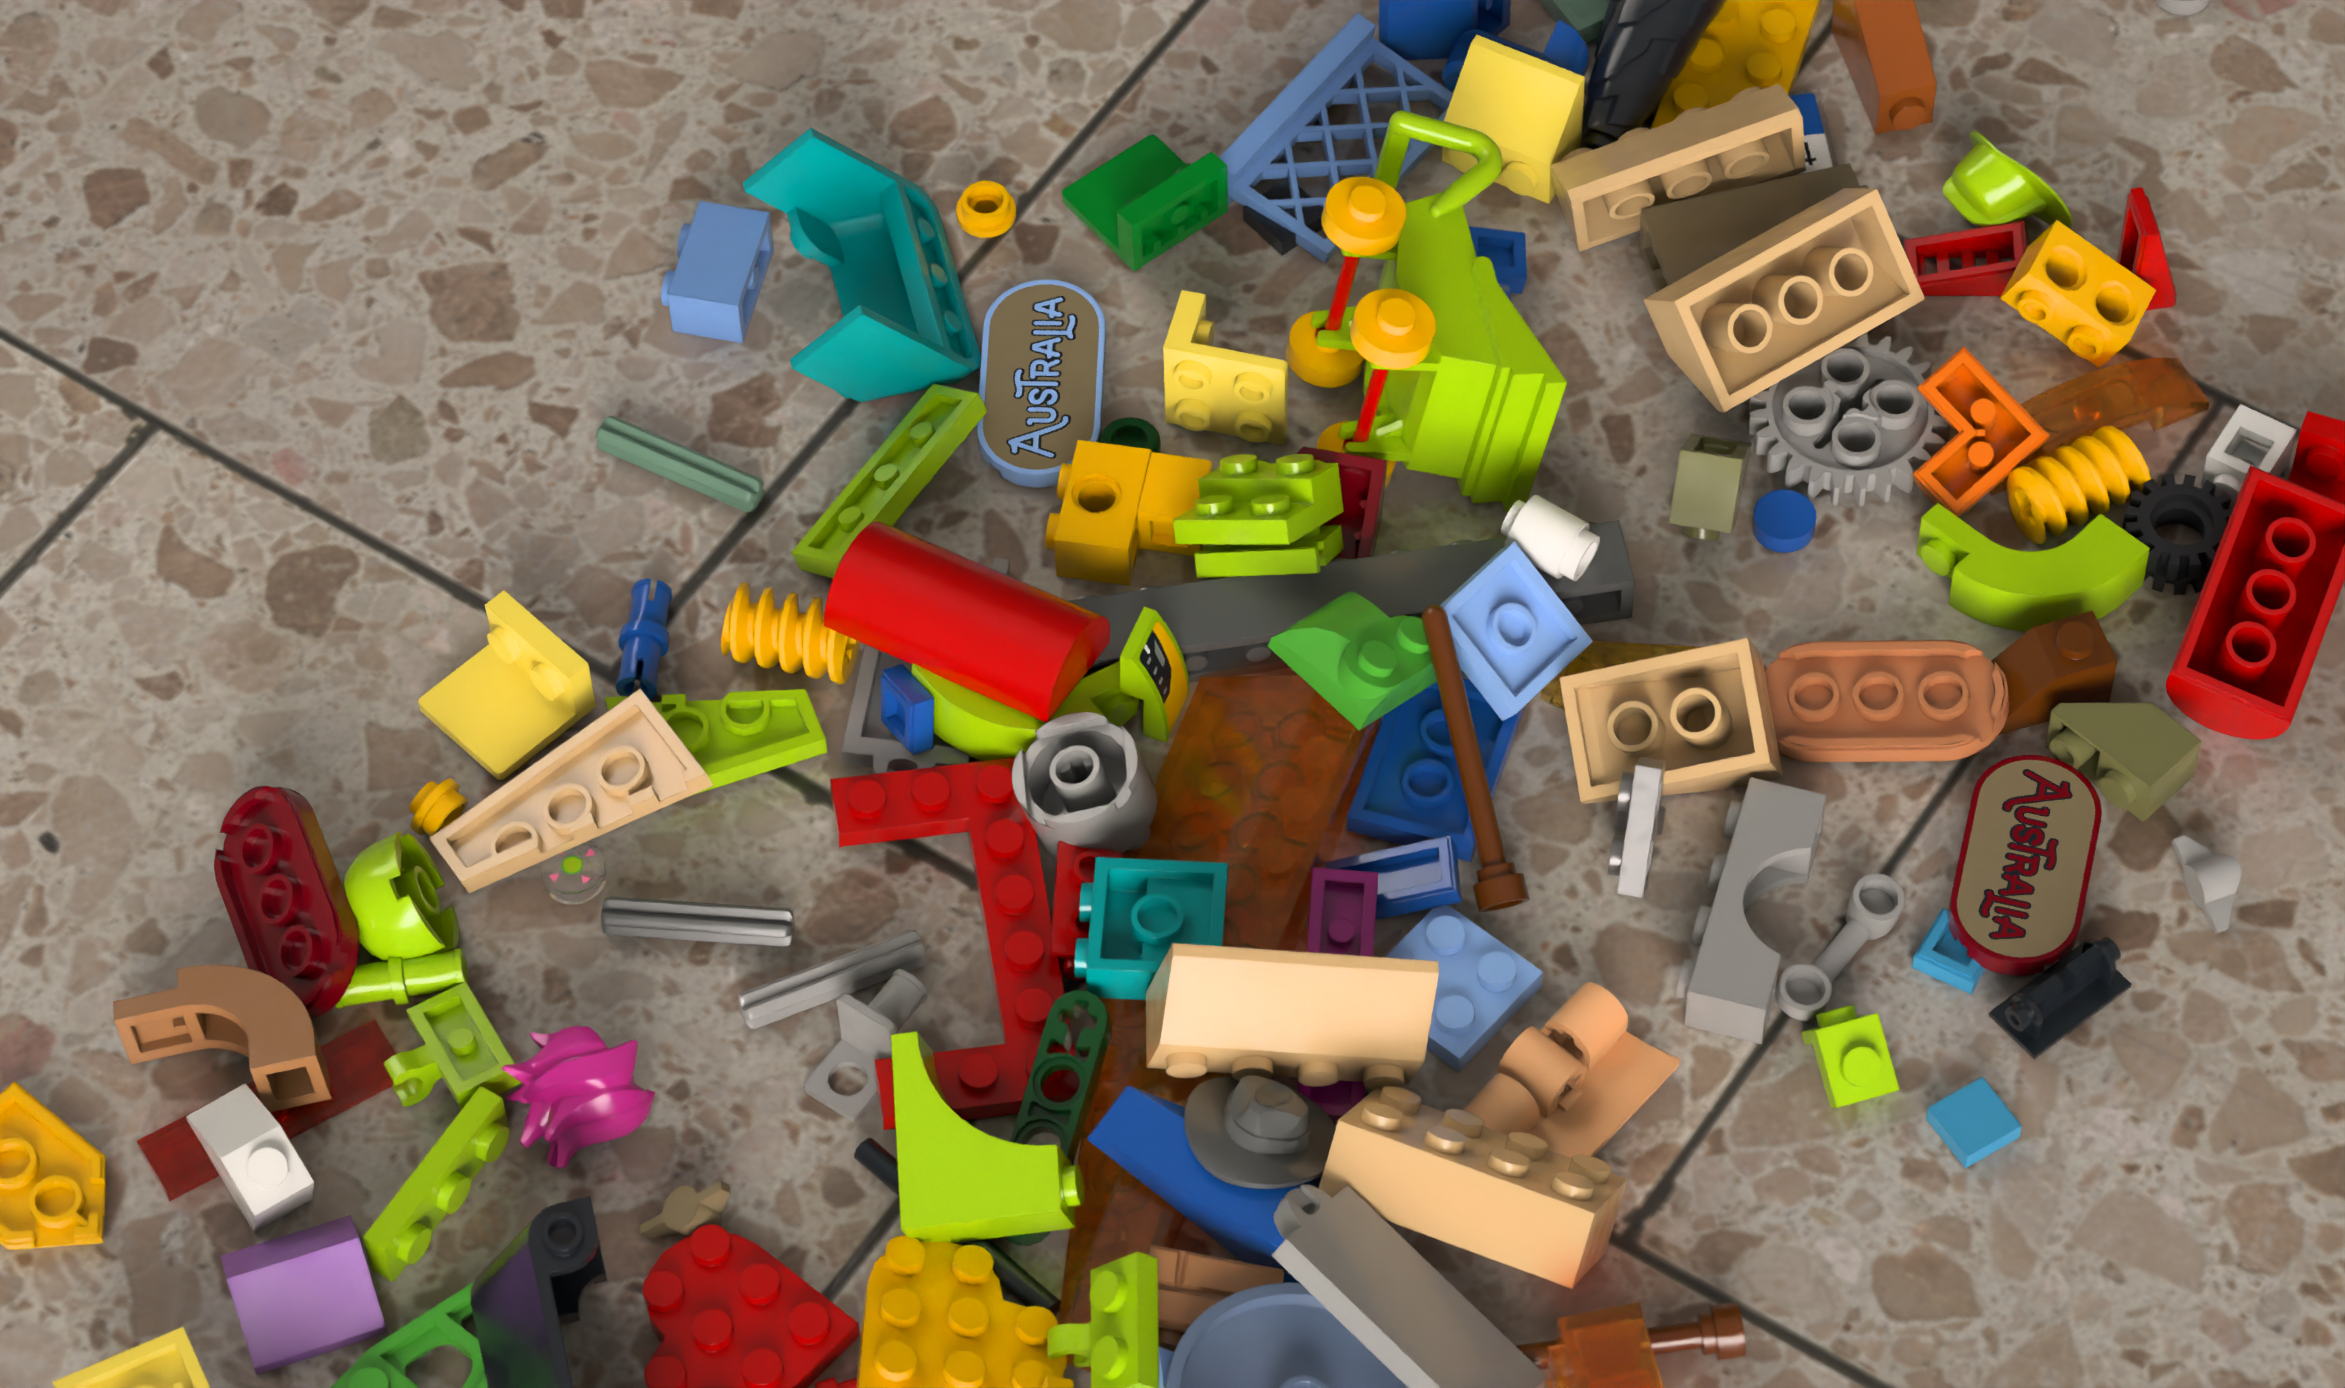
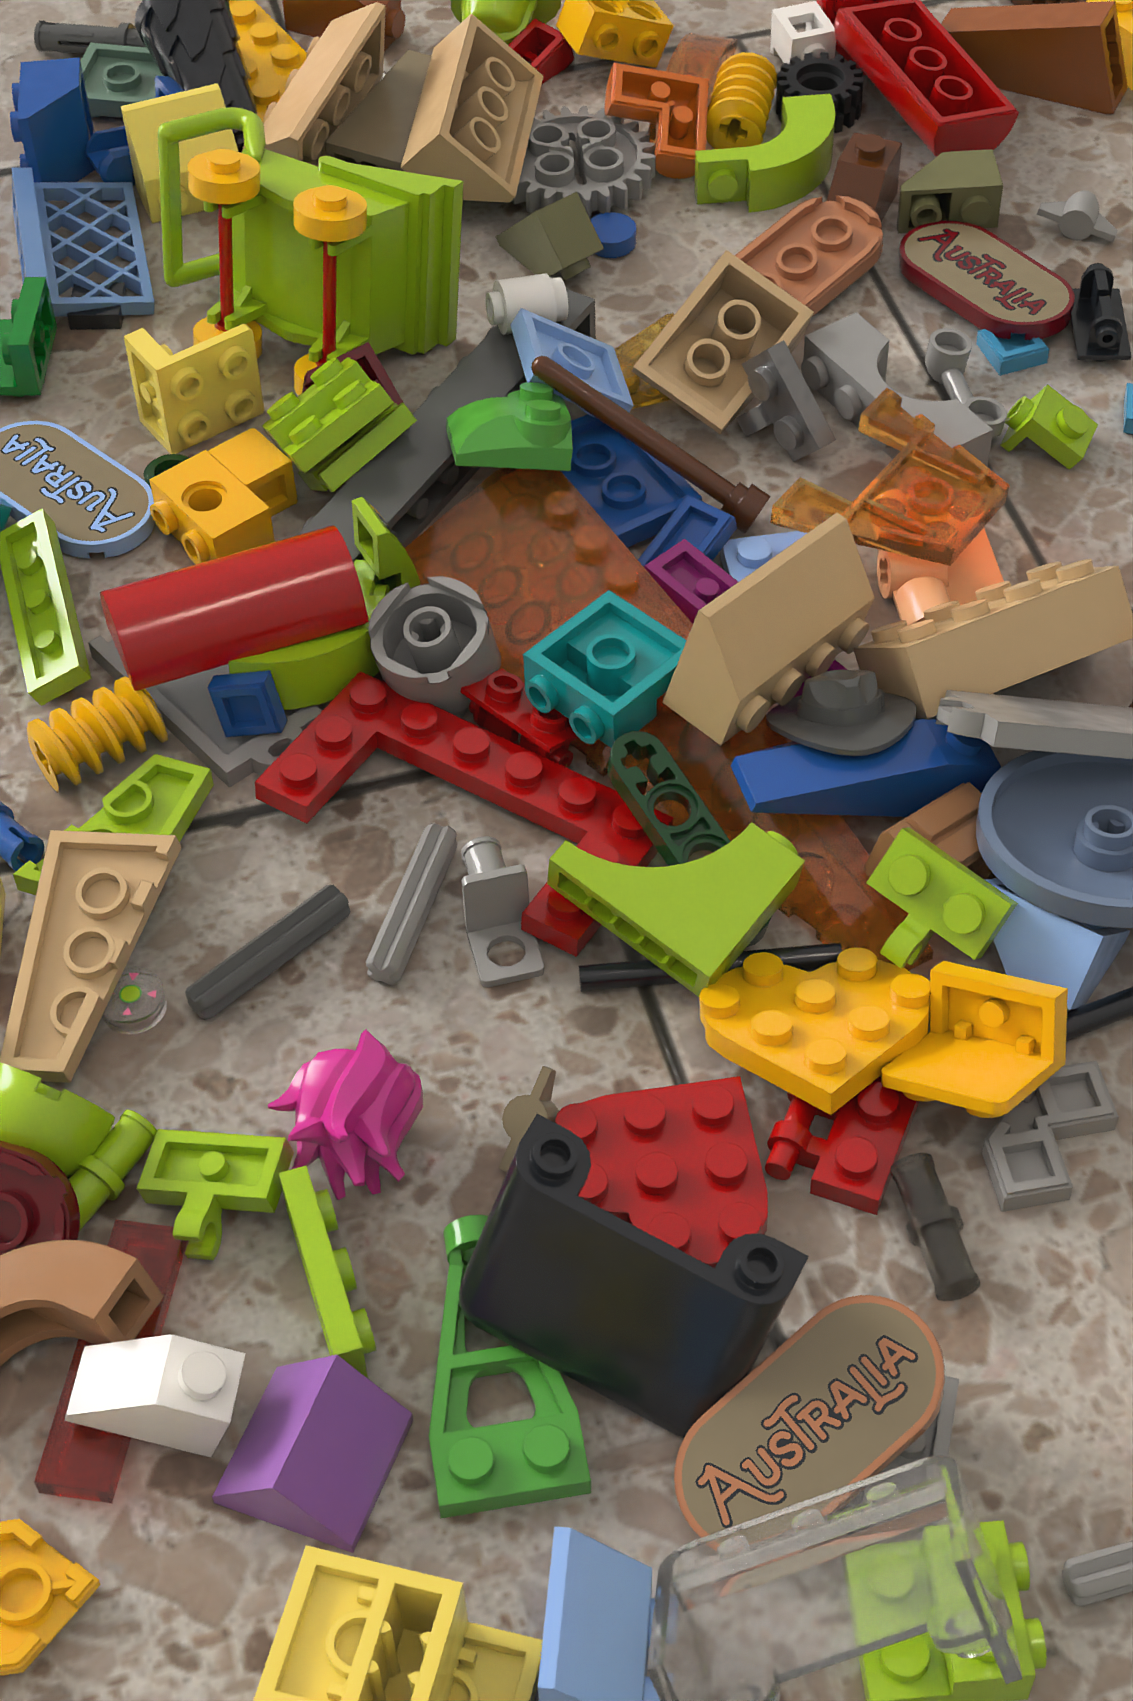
camera: 50 degrees left, 5 degrees down
none -> clear orange wing [770,388,1010,566]

